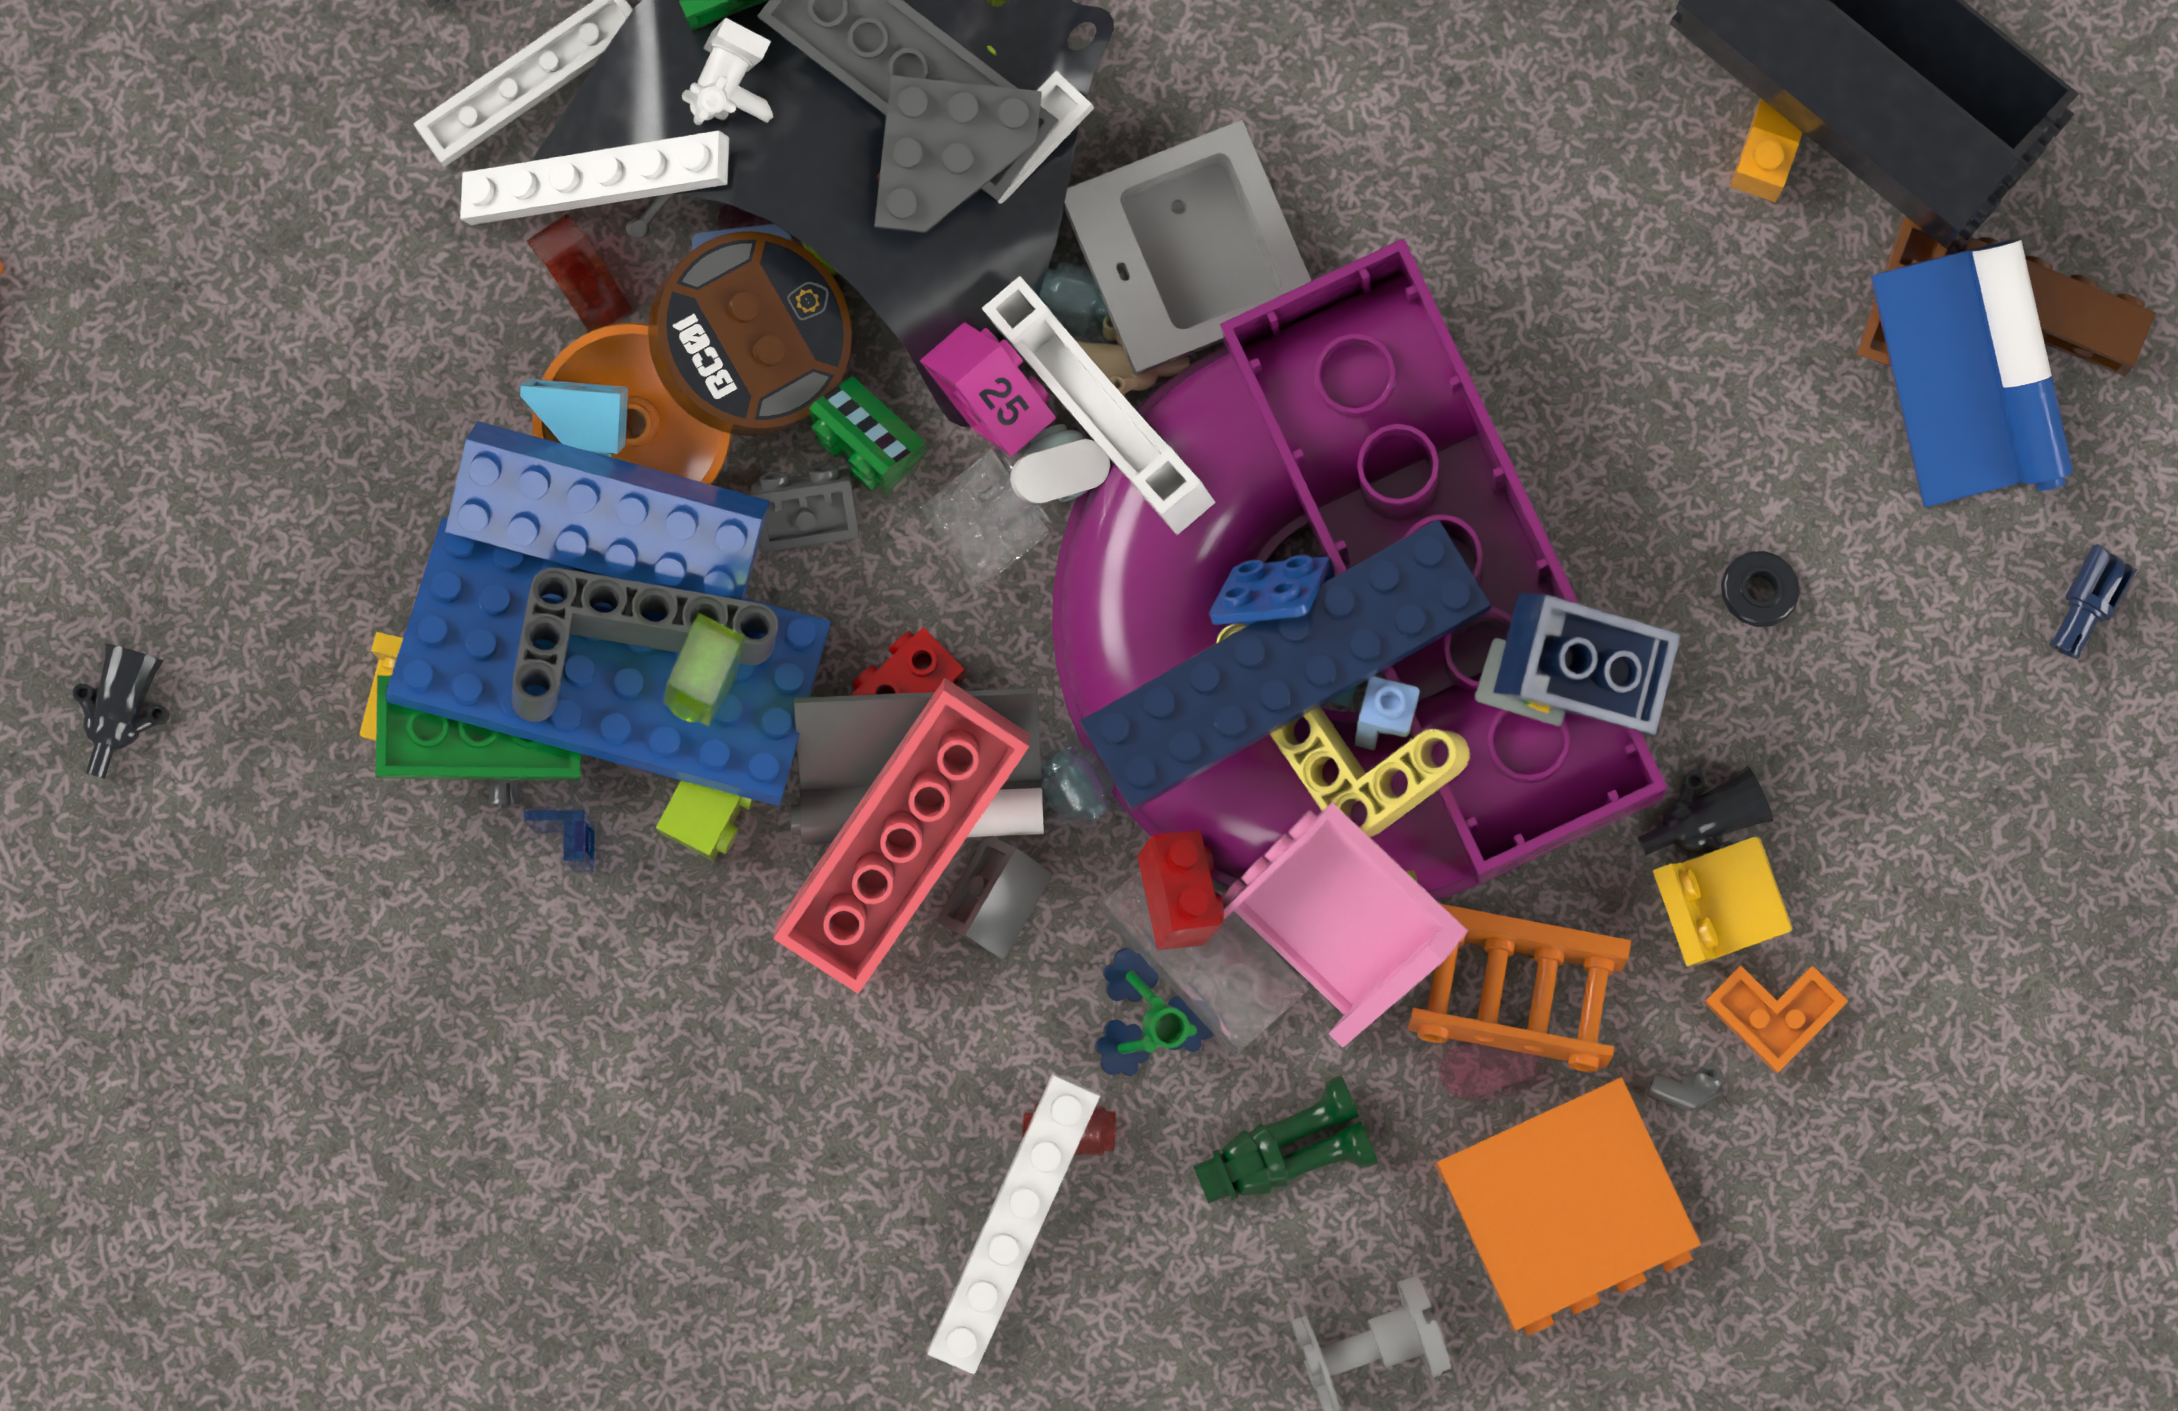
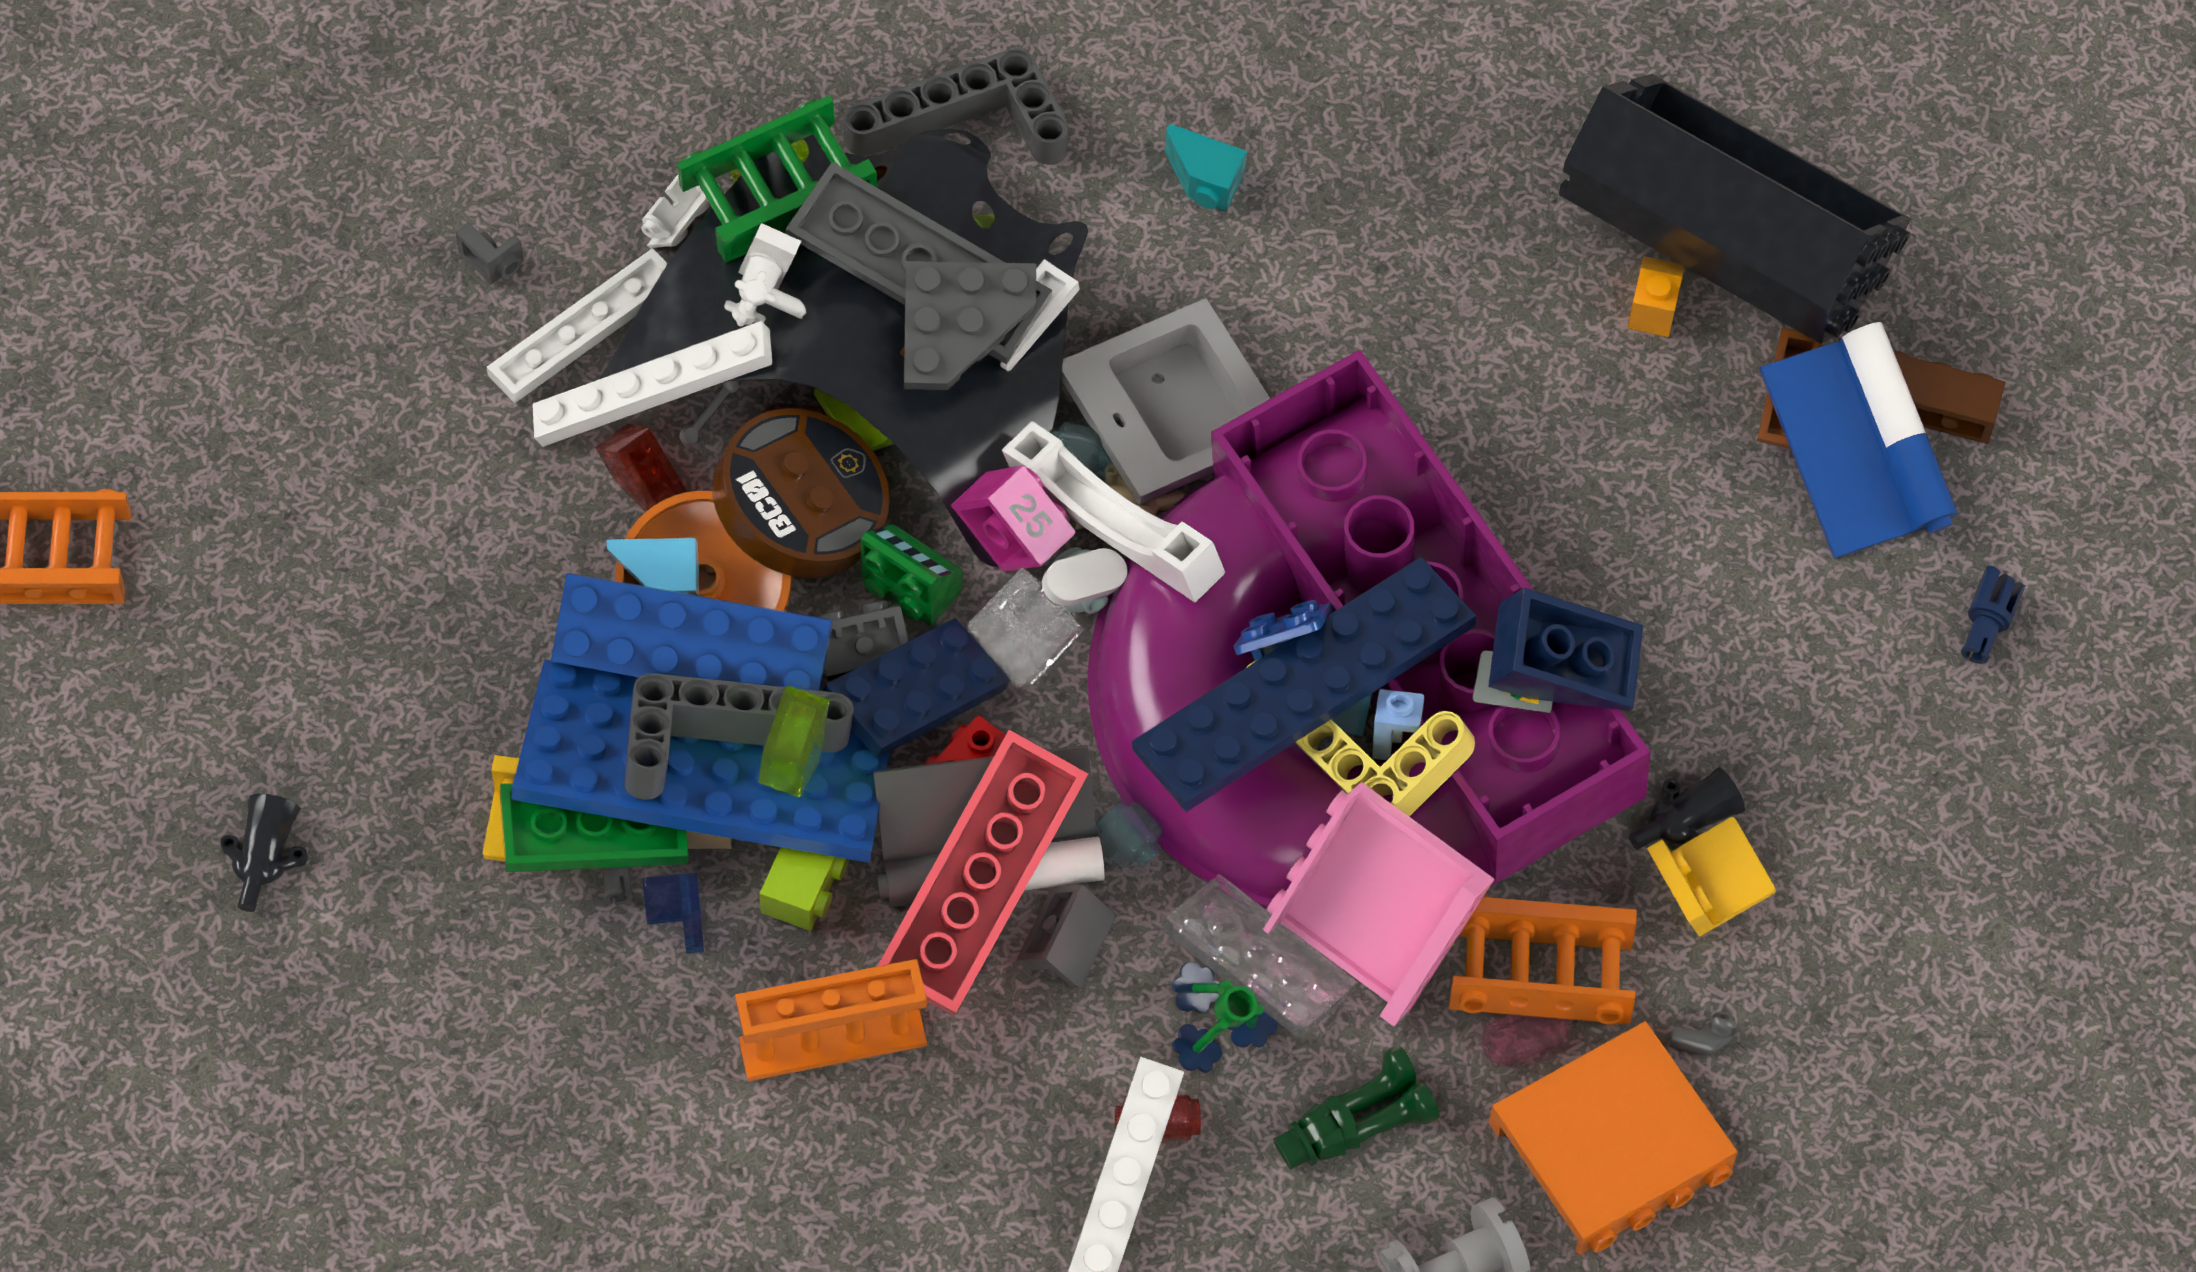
camera: 10 degrees left, 20 degrees down
red brick [1137,830,1224,951] -> none
orange plate [1703,965,1848,1074] -> none
black piece [1721,551,1800,627] -> none
none -> orange fence [735,959,927,1082]
none -> dark blue plate [823,618,1010,758]

